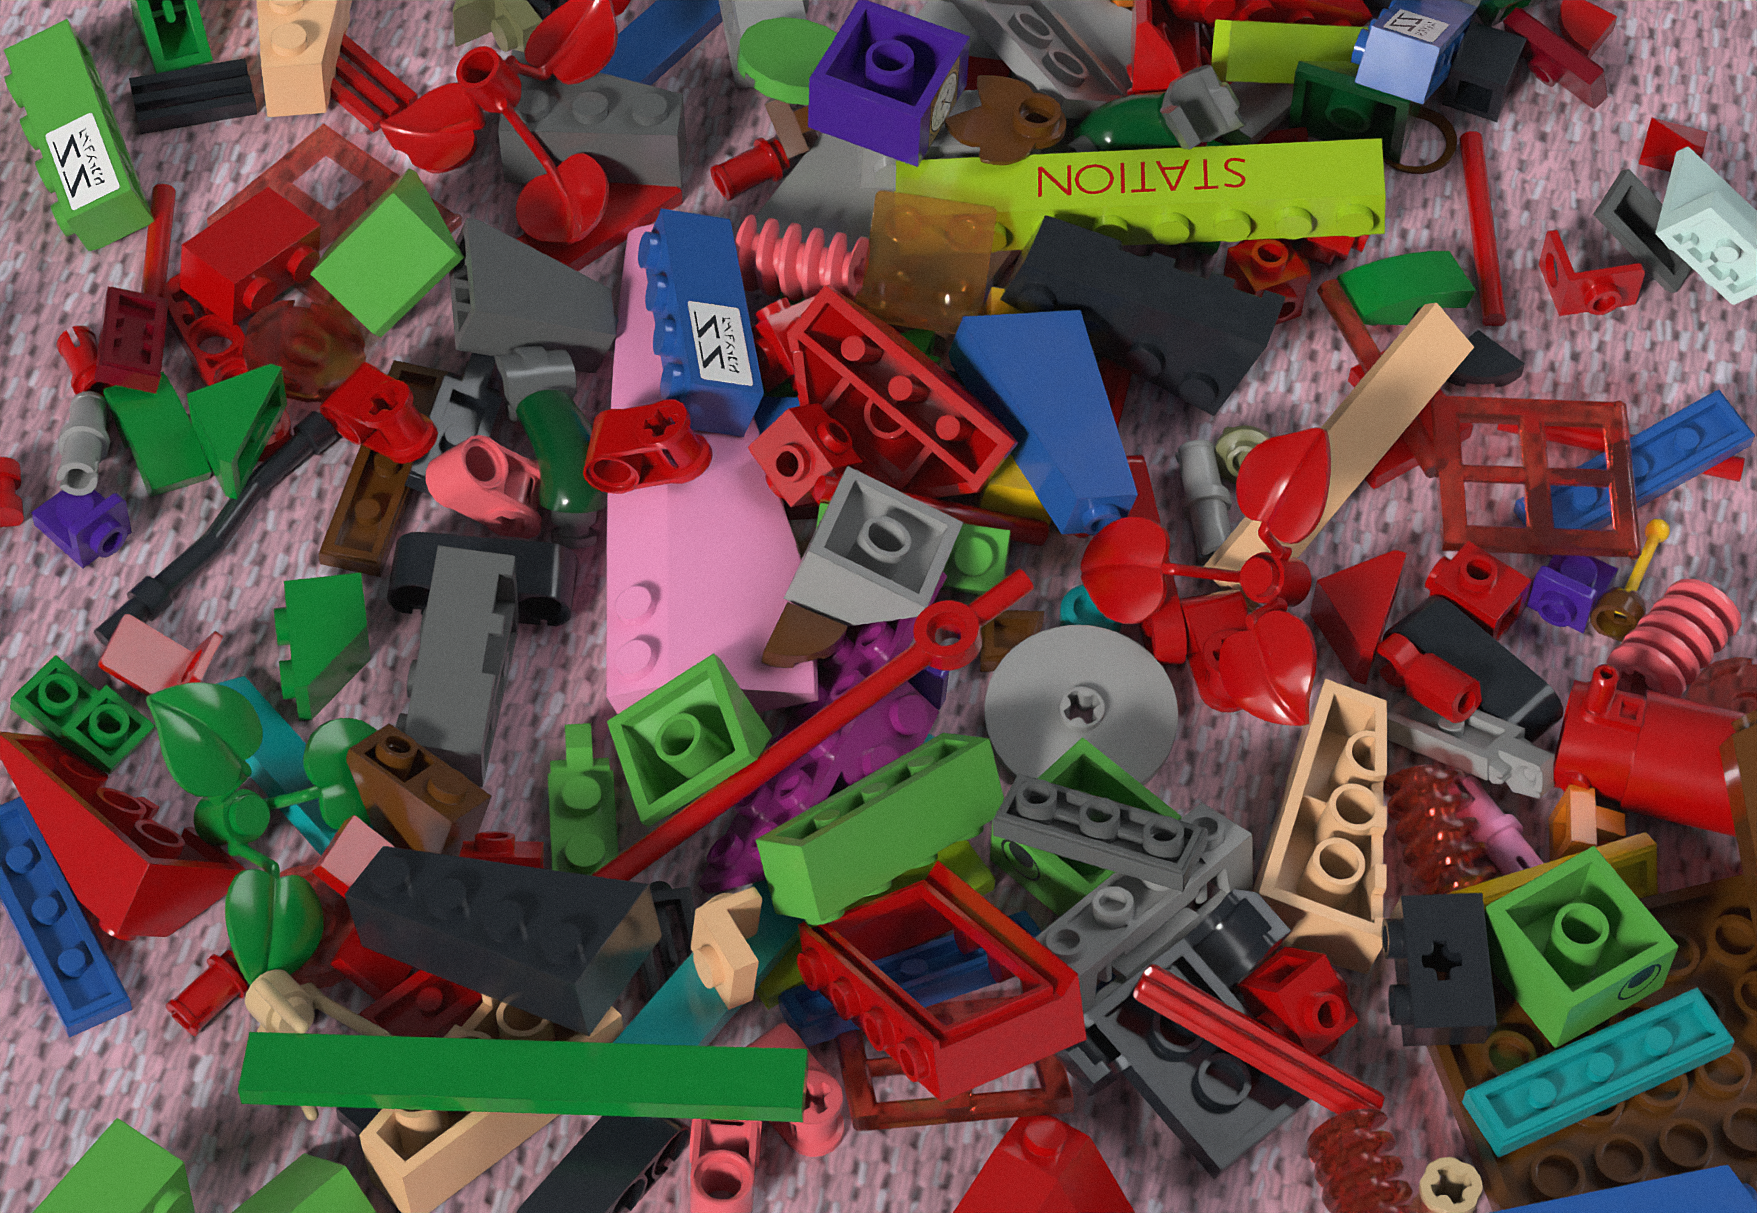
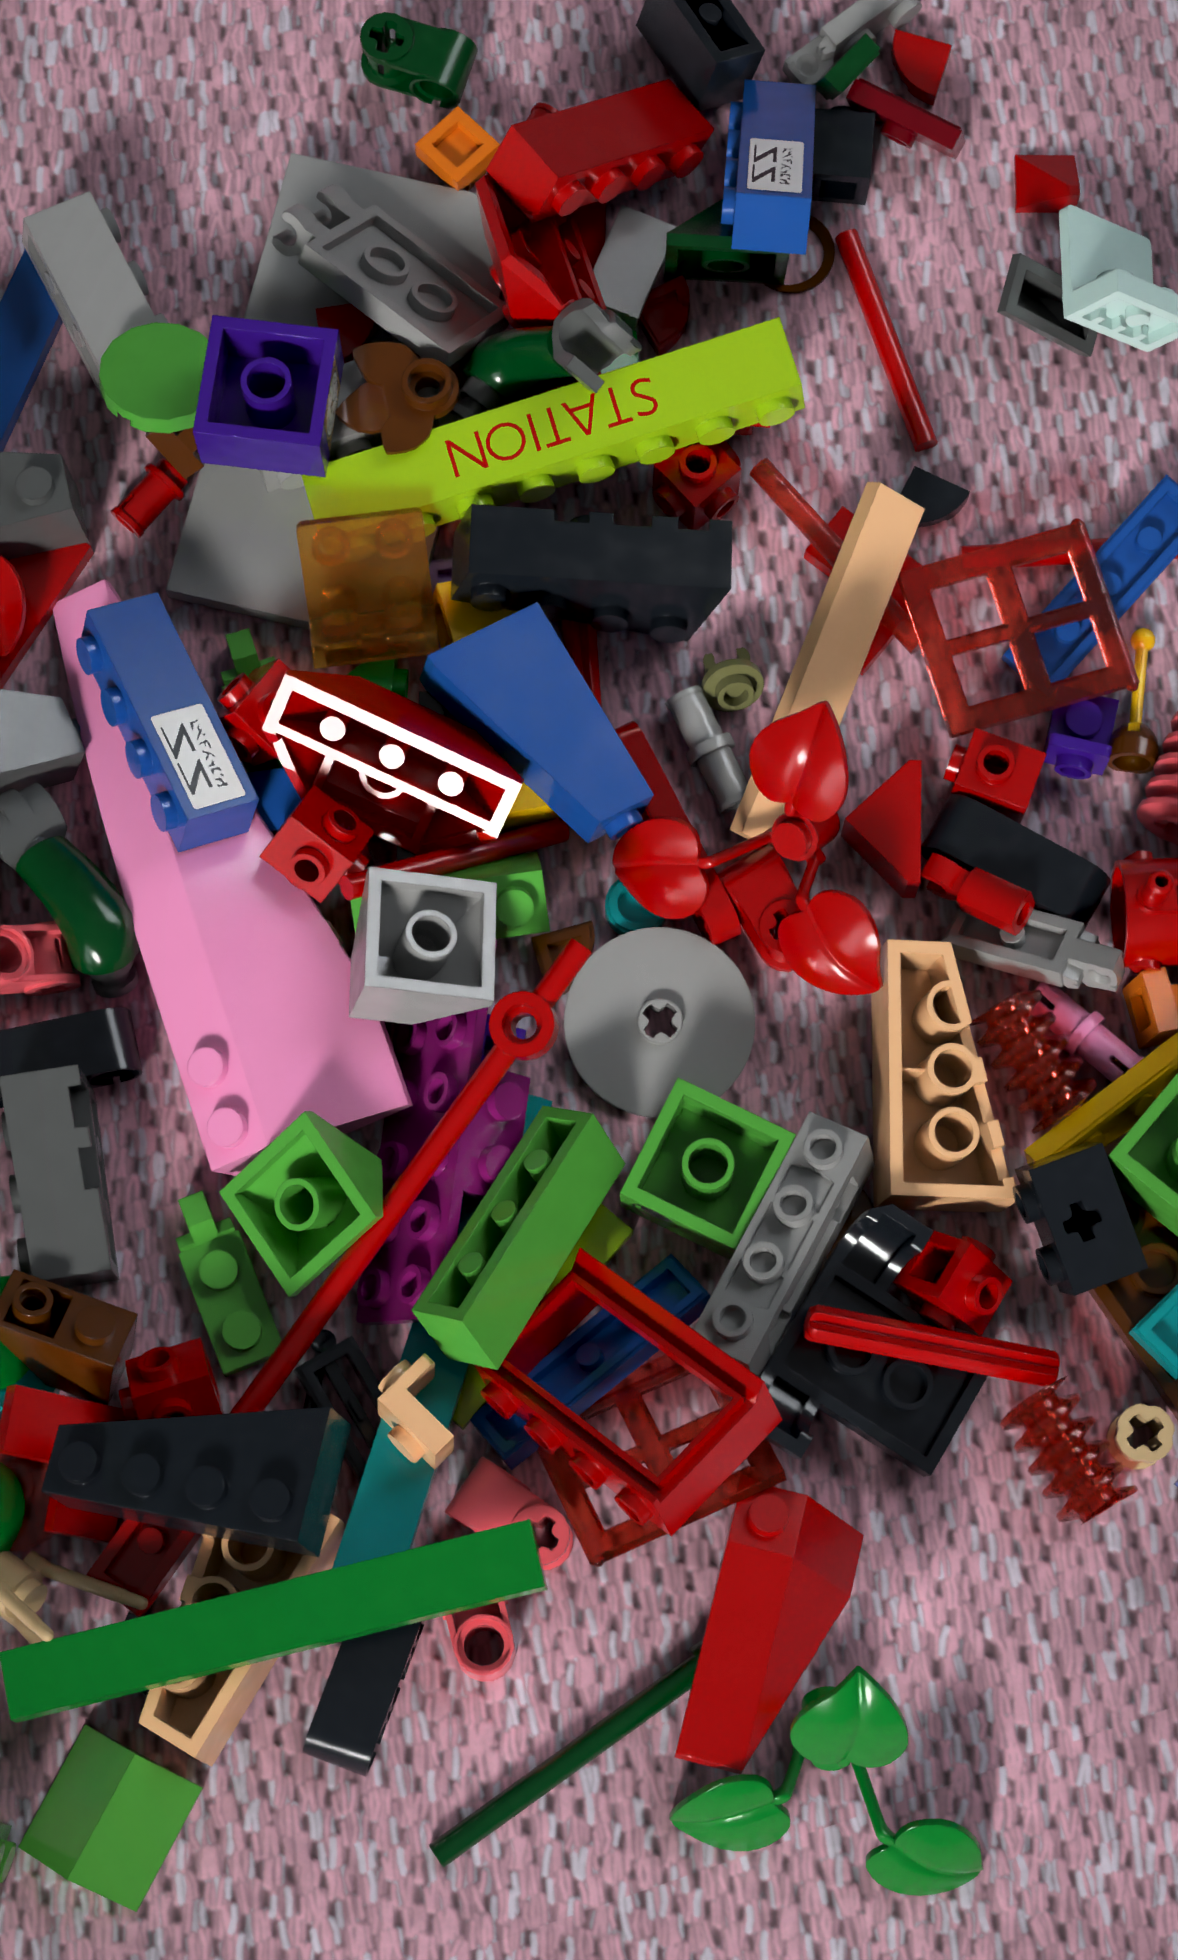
camera: 15 degrees left, 20 degrees up
red piece [583,399,713,494] -> none
coral piece [735,214,870,302] -> none
reddish brown tile [761,602,848,668] -> none
dark grey tile [993,774,1208,892] -> none
lime tile [1211,19,1368,84] -> none
green slope [1333,251,1476,326] -> none
red bracket [1539,229,1645,316] -> none

